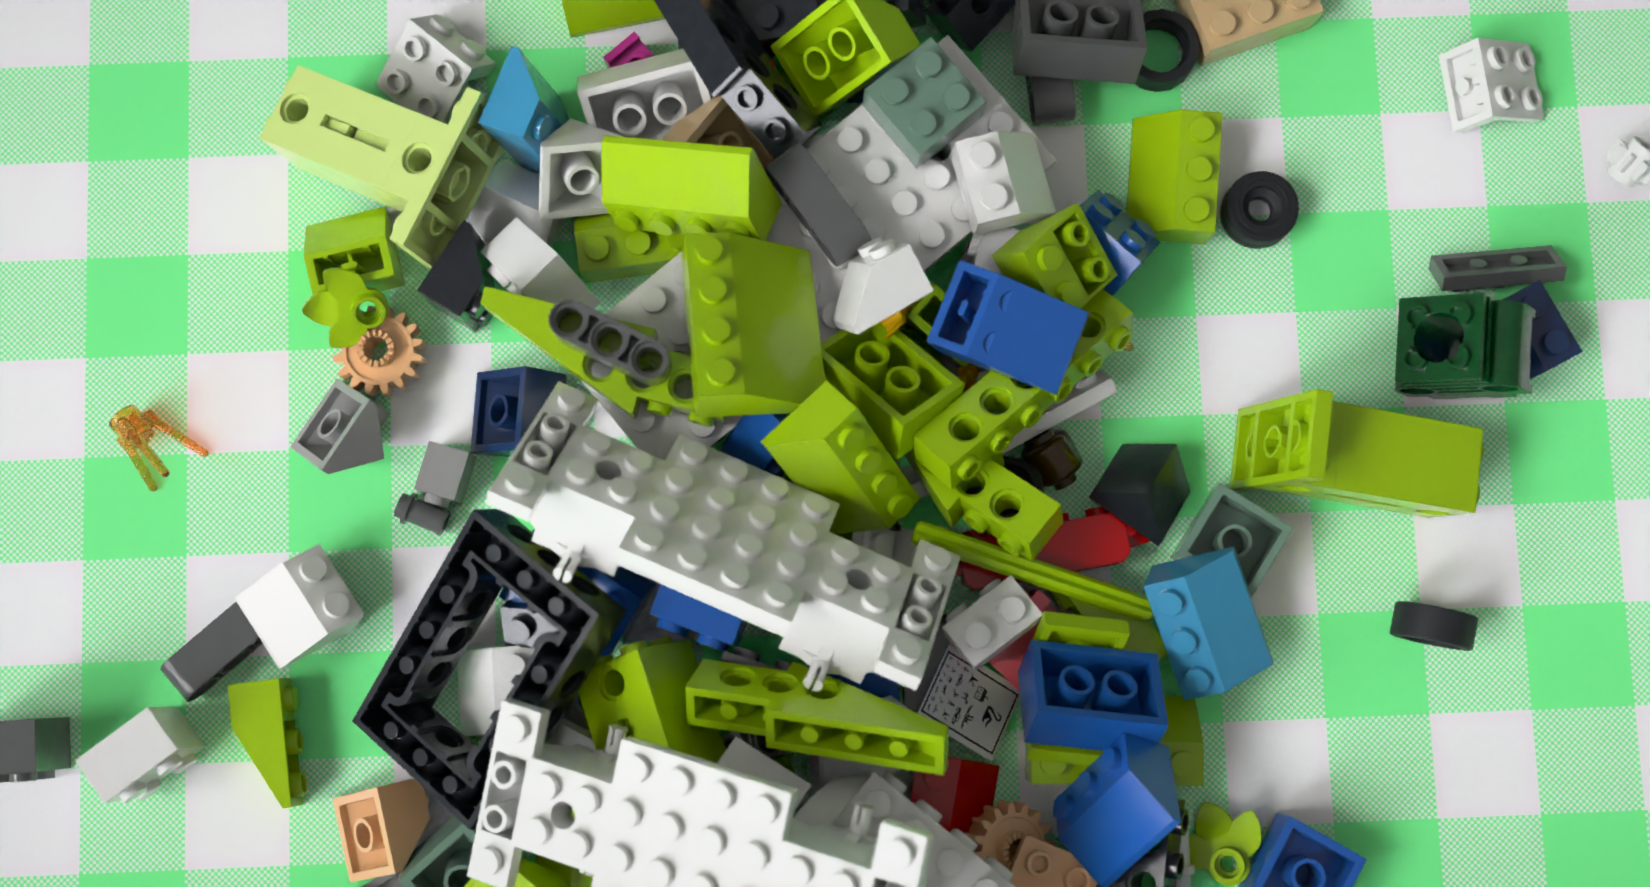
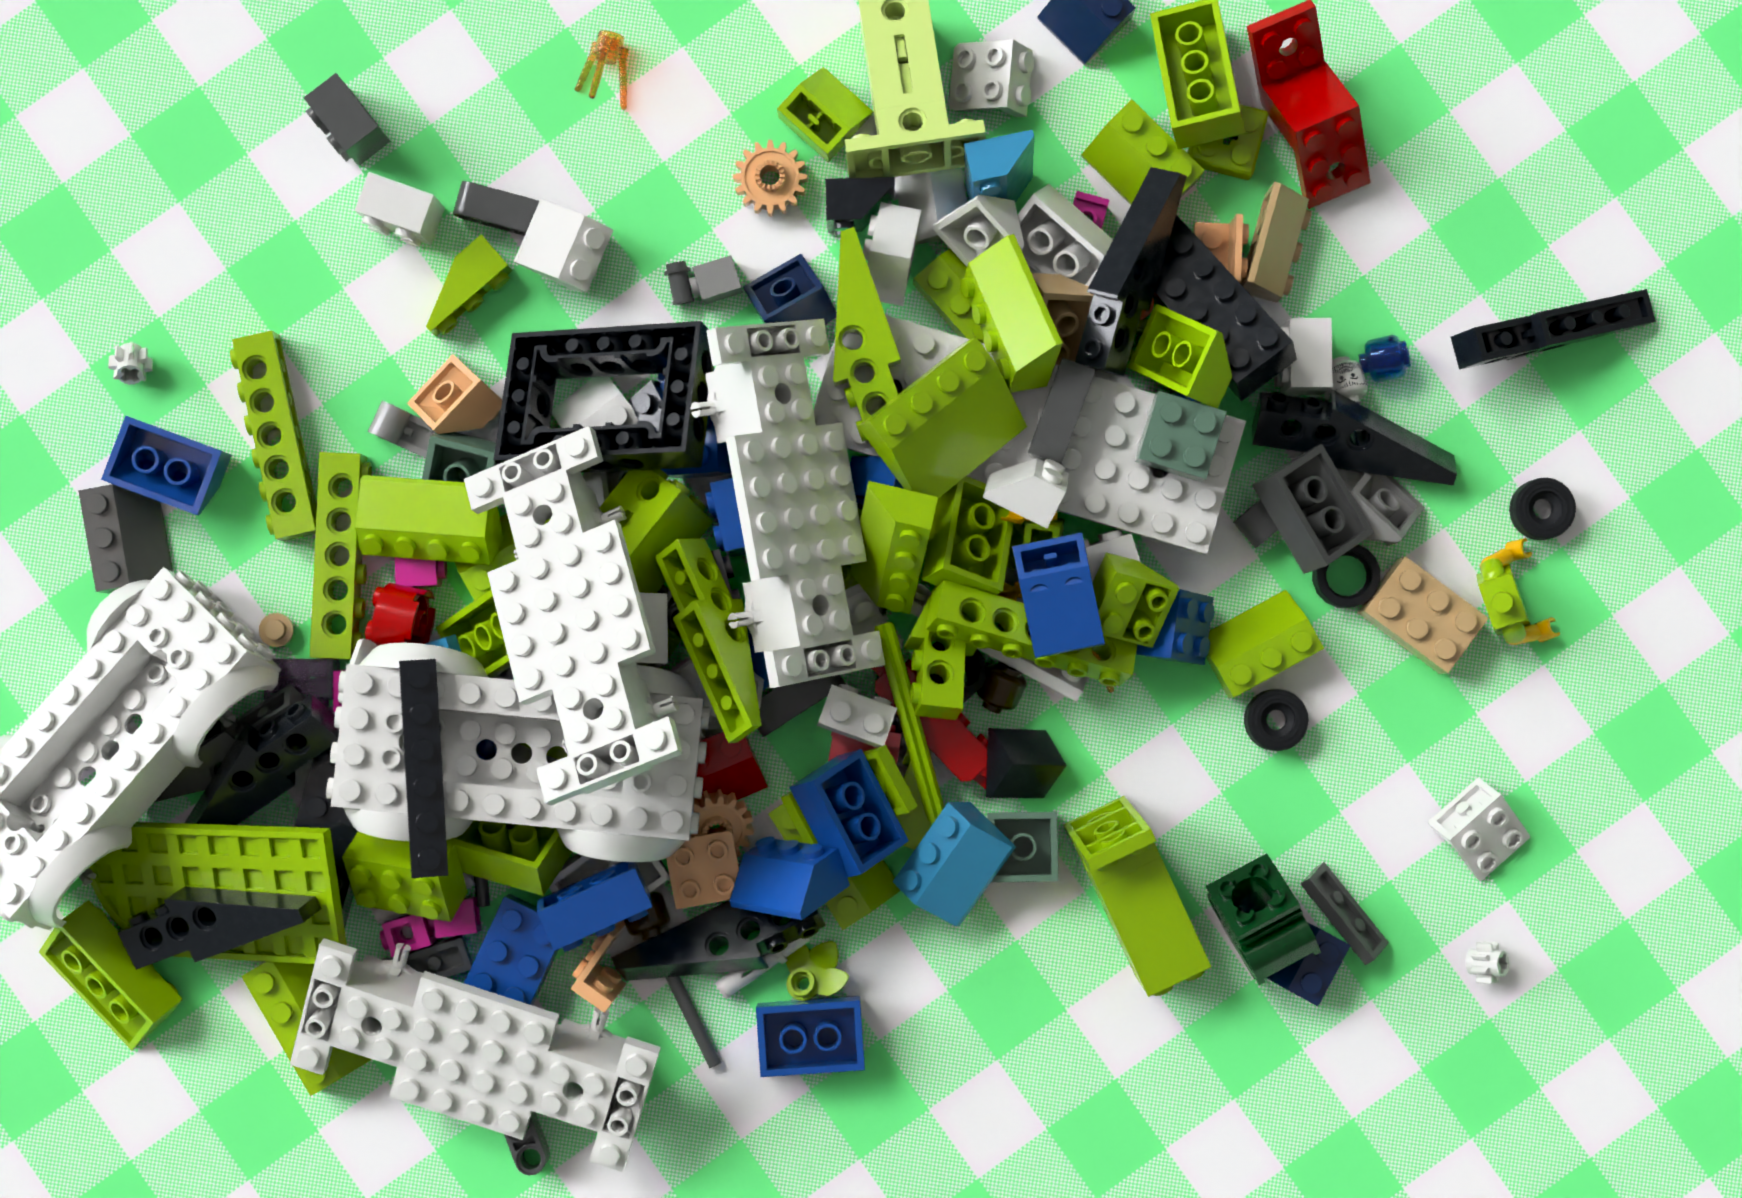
camera: 65 degrees right, 5 degrees up
light grey slope [290,379,390,474] -> none
lime plate [302,268,389,348] -> none
dark grey beam [548,299,672,386] -> none
white sticker [918,644,1020,762] -> none
white slope [951,131,1056,236] -> none
black tyre [1390,601,1478,651] -> none

